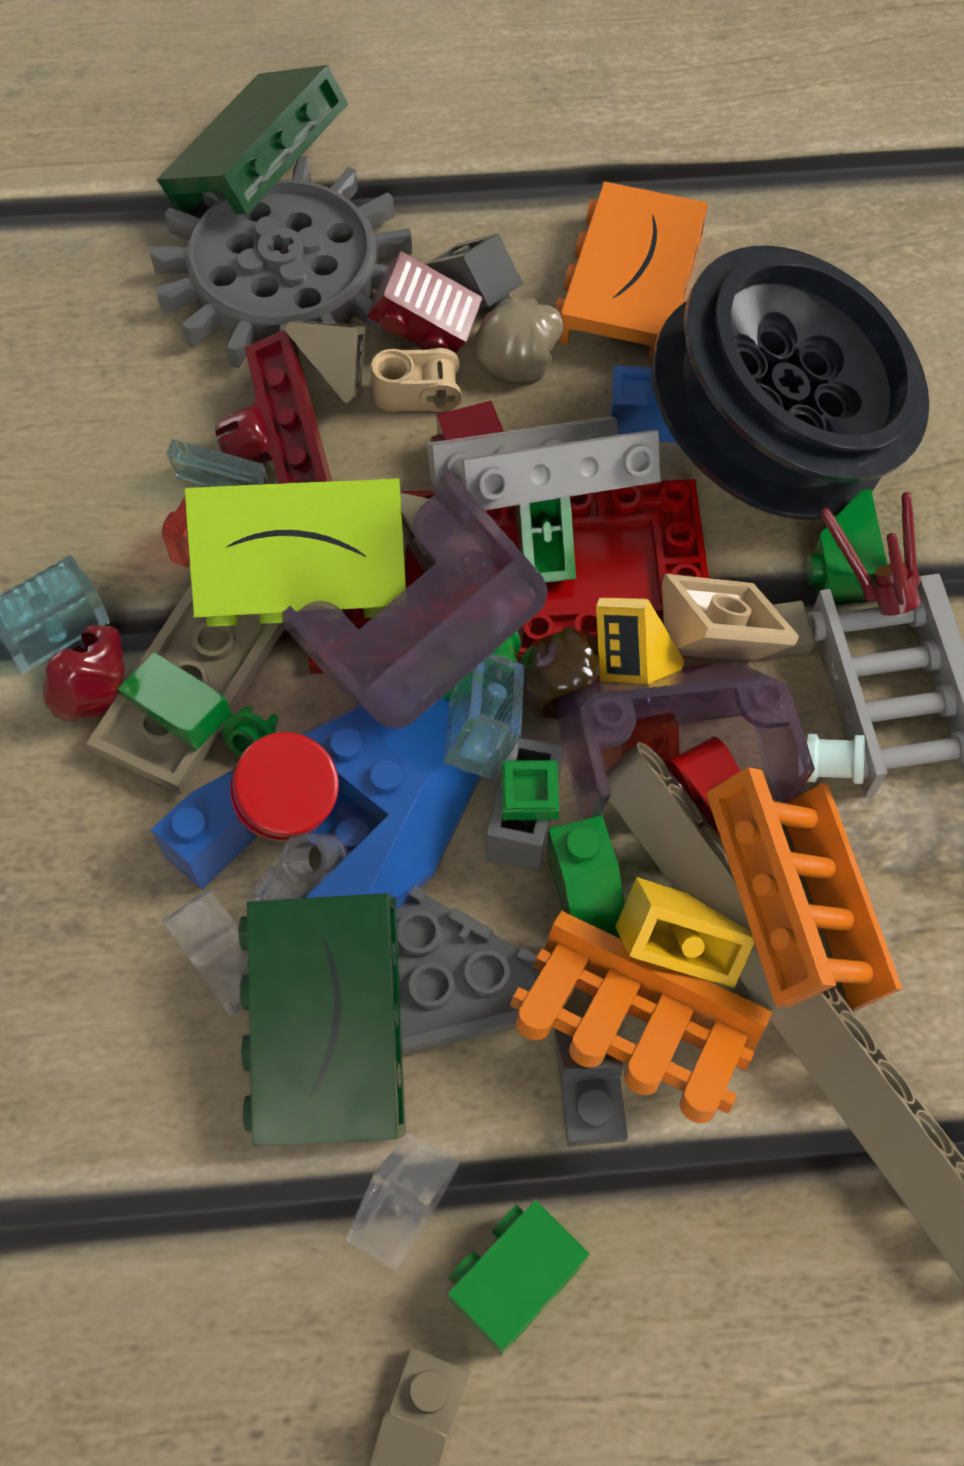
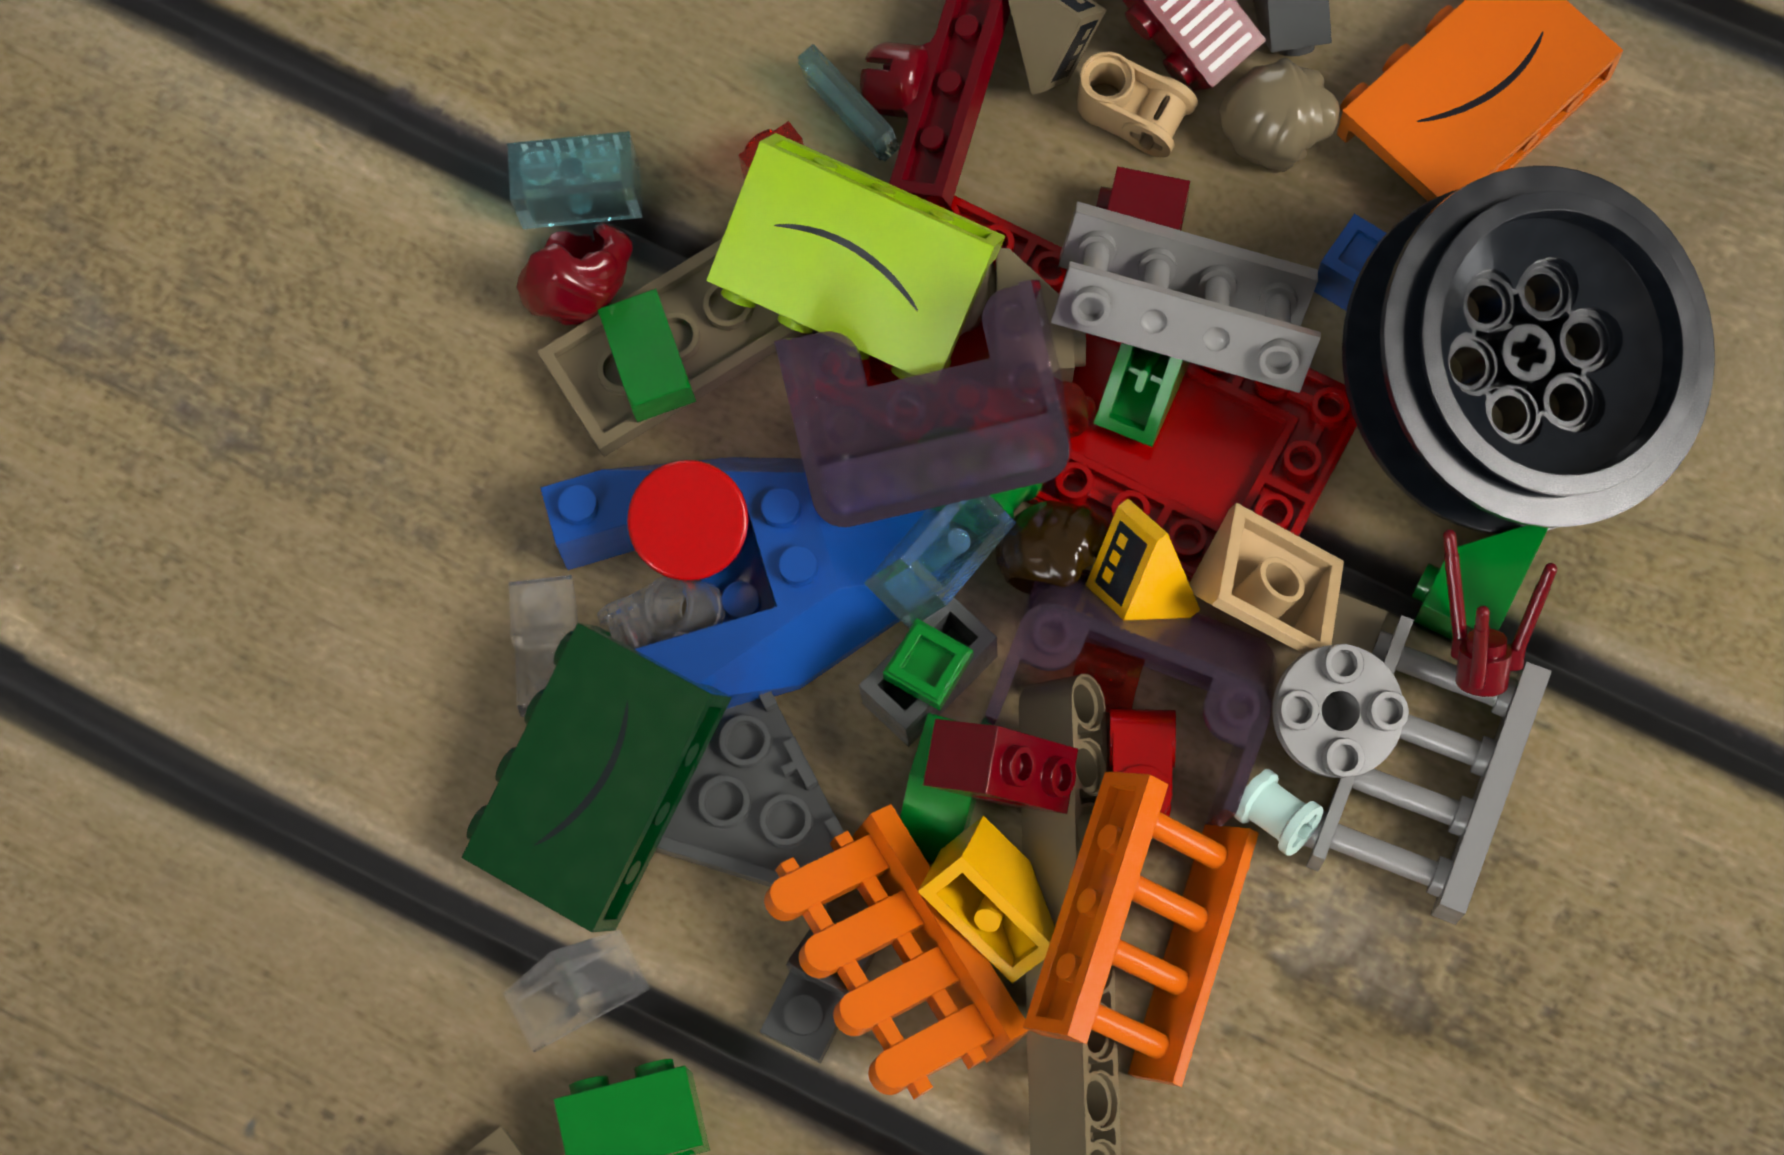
camera: 40 degrees right, 10 degrees up
green plate [222,706,278,757] -> none
none -> dark red brick [923,719,1078,814]
none -> light grey plate [1272,644,1409,778]

